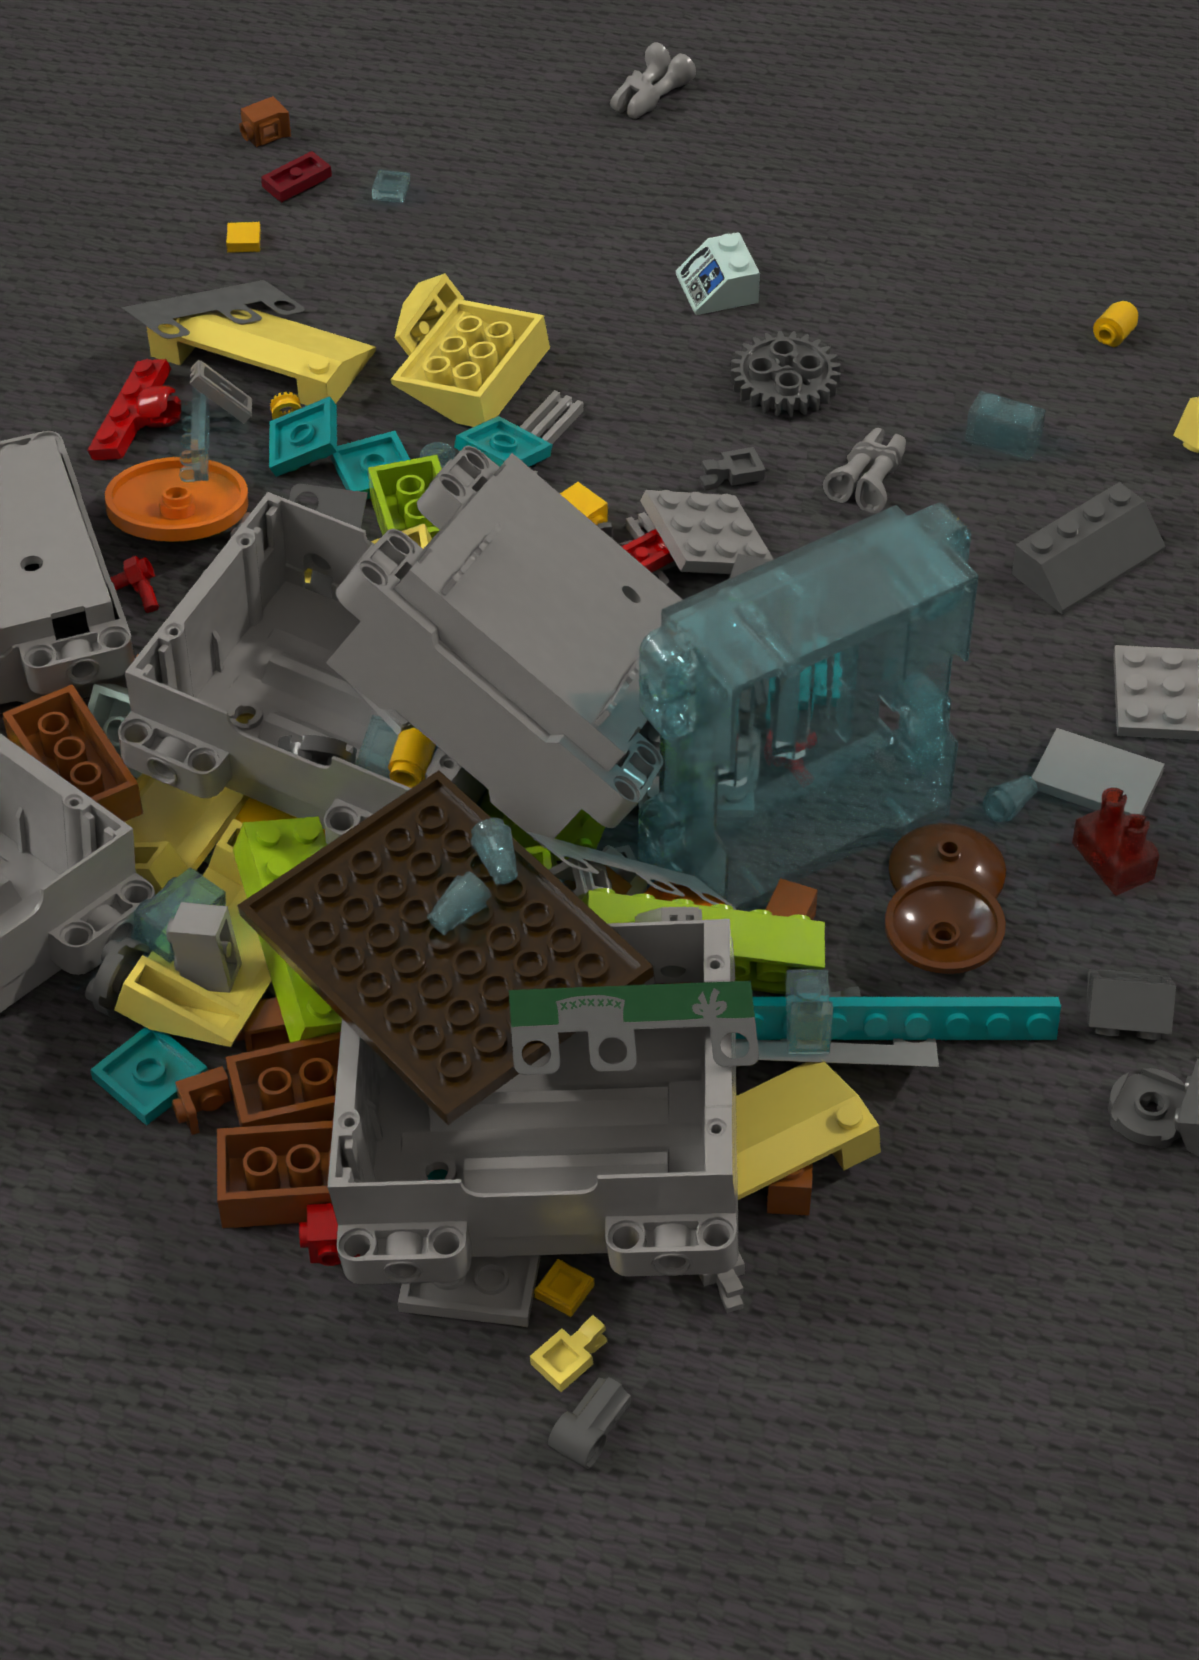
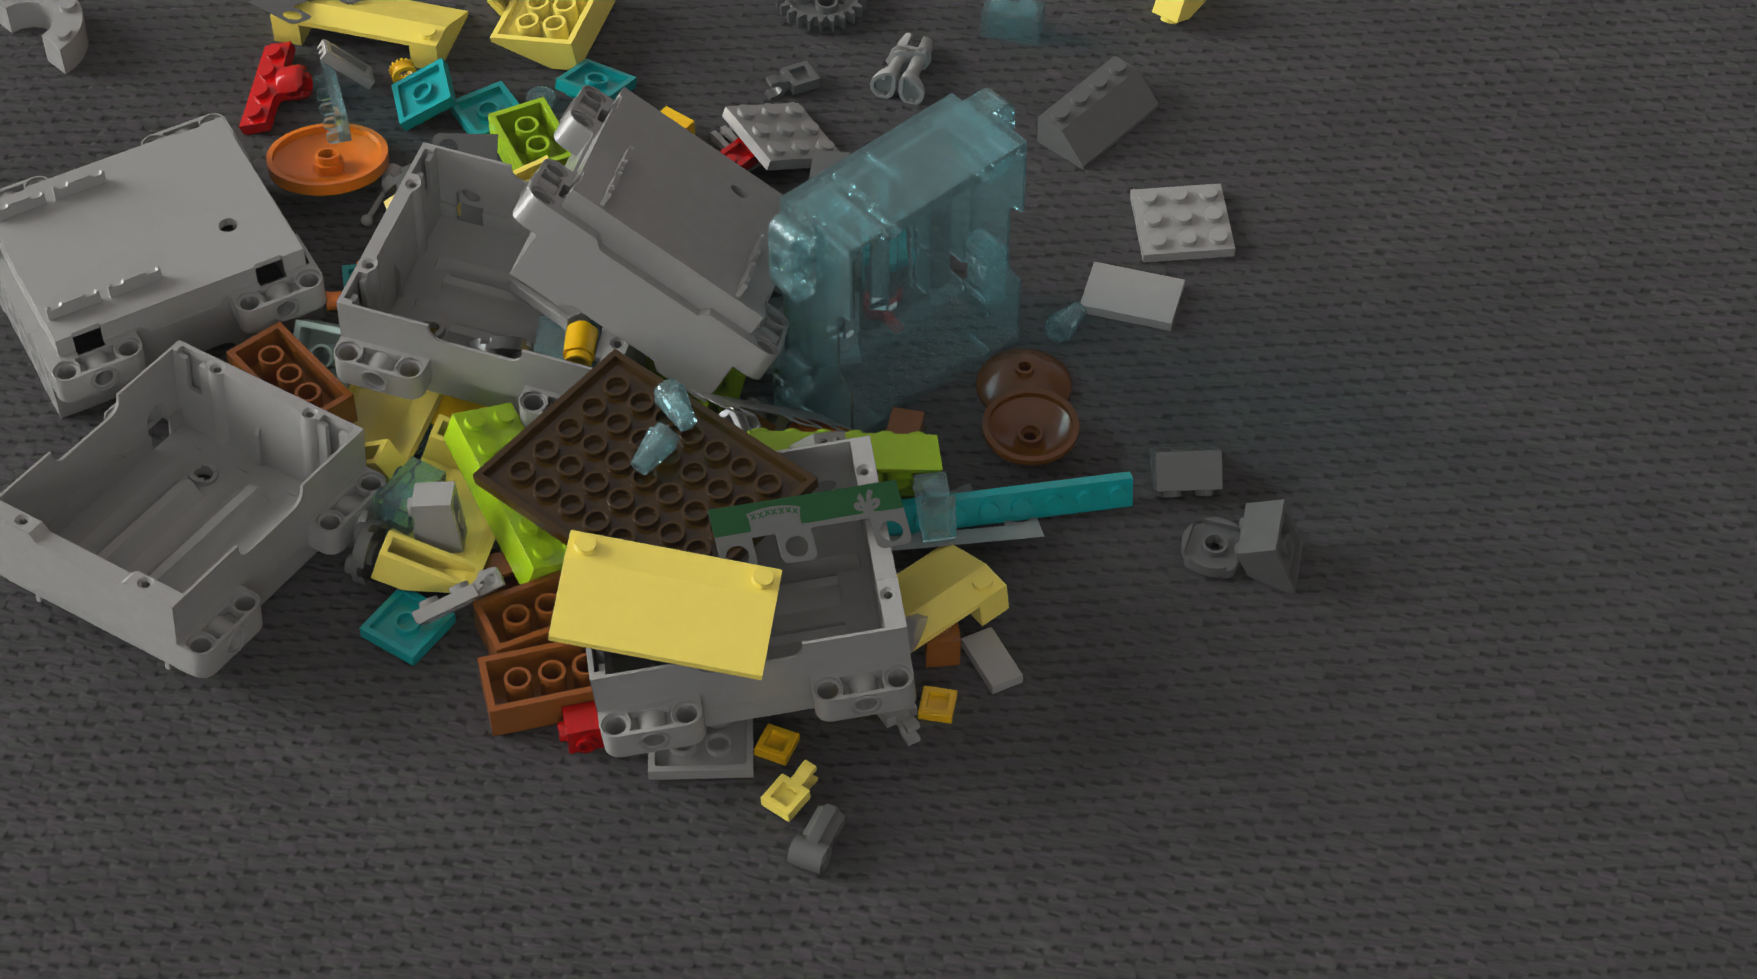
camera: 10 degrees left, 0 degrees up
red piece [110,556,159,613] -> none
dark orange bracket [172,1066,231,1135] -> none
light grey tile [520,390,583,444] -> none
clear red brick [1072,787,1159,896] -> none
none -> light grey hinge [412,567,506,625]
none -> light yellow slope [548,530,782,680]
none -> light grey tile [906,613,928,653]
none -> yellow tile [918,685,958,724]
none -> light grey tile [961,627,1023,694]

